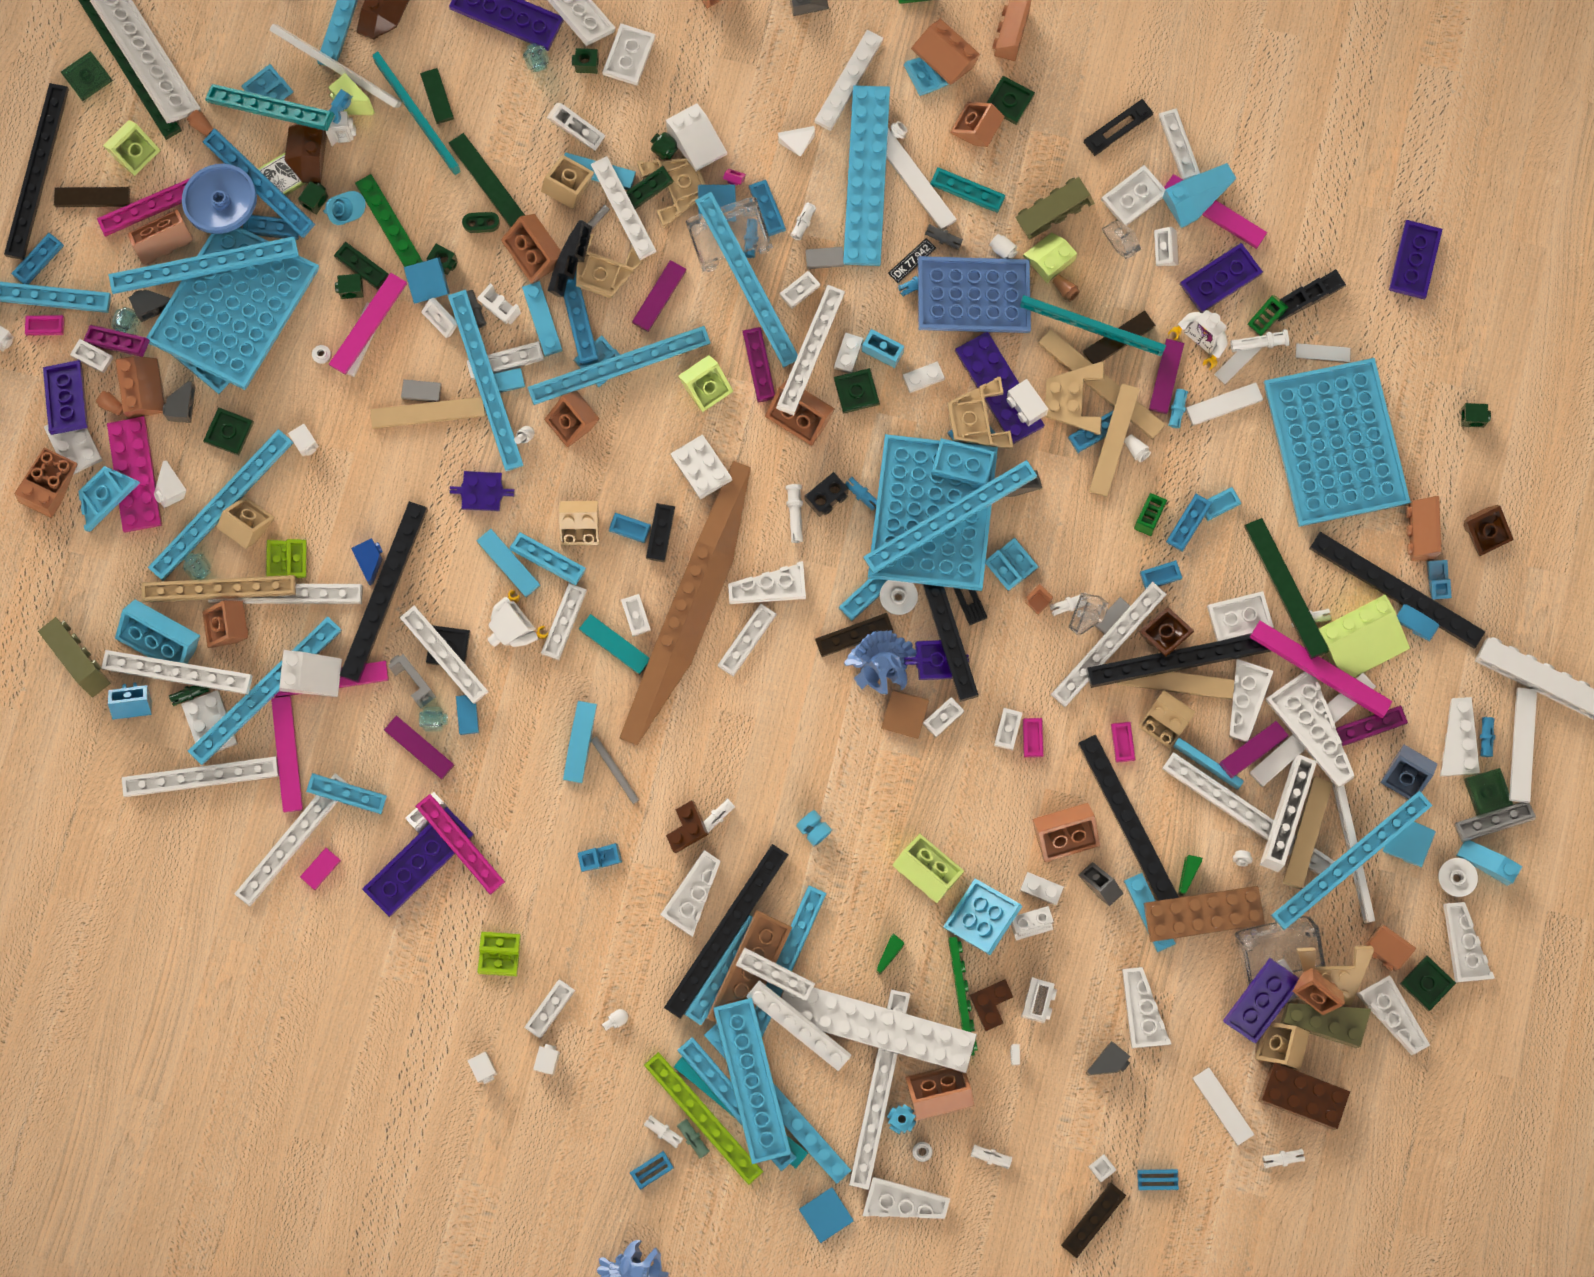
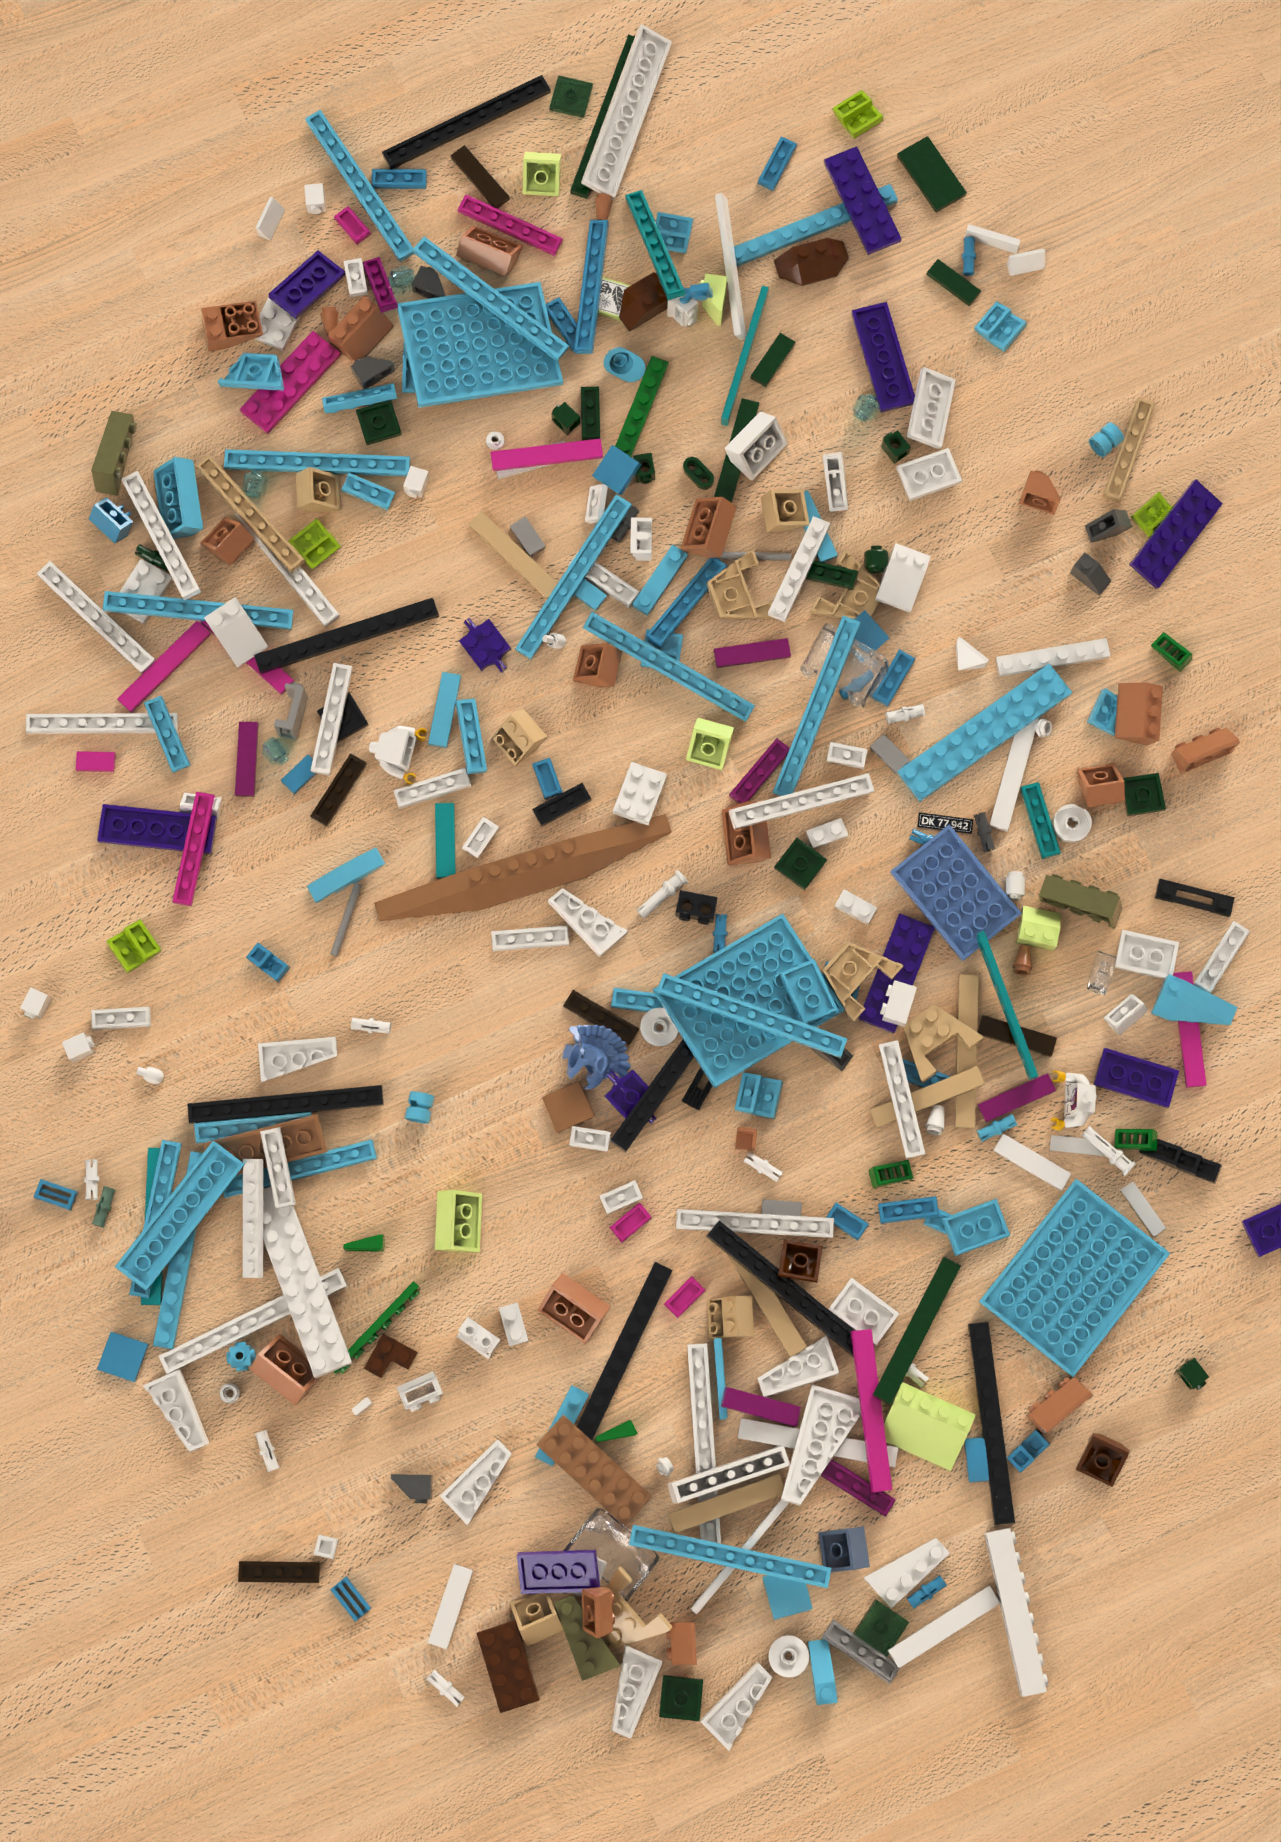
camera: 50 degrees right, 0 degrees up
white slope [154,460,186,508] -> none
medium blue dish [182,164,257,234] -> none
dark green brick [298,181,328,215] -> none
blue slope [351,538,383,585] -> none
black slope [548,220,592,297] -> none
lime tile [644,1052,763,1185] -> none
reddish brown plate [666,800,709,853] -> none
dark pink plate [723,169,746,186] -> none
medium azure brick [862,329,904,368] -> none
medium azure plate [943,878,1023,955] -> none
clear slope [1069,593,1109,635] -> none
dark grey slope [1079,862,1124,906] -> none
none -> dark brown tile [310,753,367,827]
none -> medium azure plate [322,383,397,413]
none -> medium azure hinge [341,473,395,511]
none -> white slope [724,411,788,481]
none -> white plate [879,1040,925,1159]
none -> medium azure tile [941,1199,1010,1256]
none -> white plate [1053,804,1092,843]

